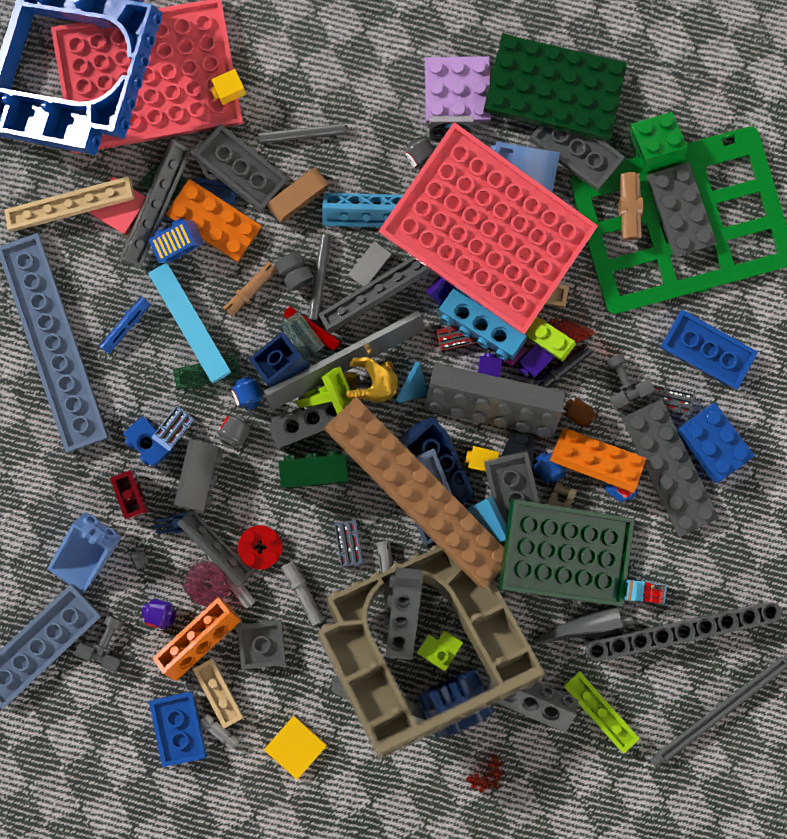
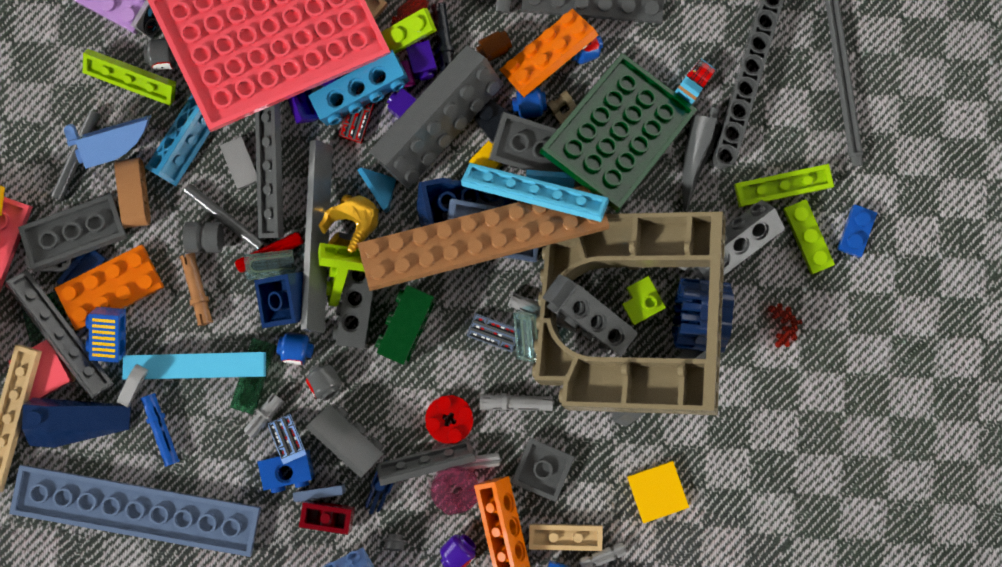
camera: 60 degrees left, 0 degrees up
none -> dark blue wedge [22,398,131,448]
none -> medium blue piece [64,114,152,169]
none -> lime plate [82,49,176,106]
none -> light grey beam [117,364,148,408]
none -> light grey axle [244,392,284,438]
none -> sand blue tile [293,483,346,502]
none -> medium azure tile [461,163,609,222]
none -> clear light blue tile [513,311,538,363]
none -> lime plate [783,199,835,275]
none -> blue plate [837,204,877,258]

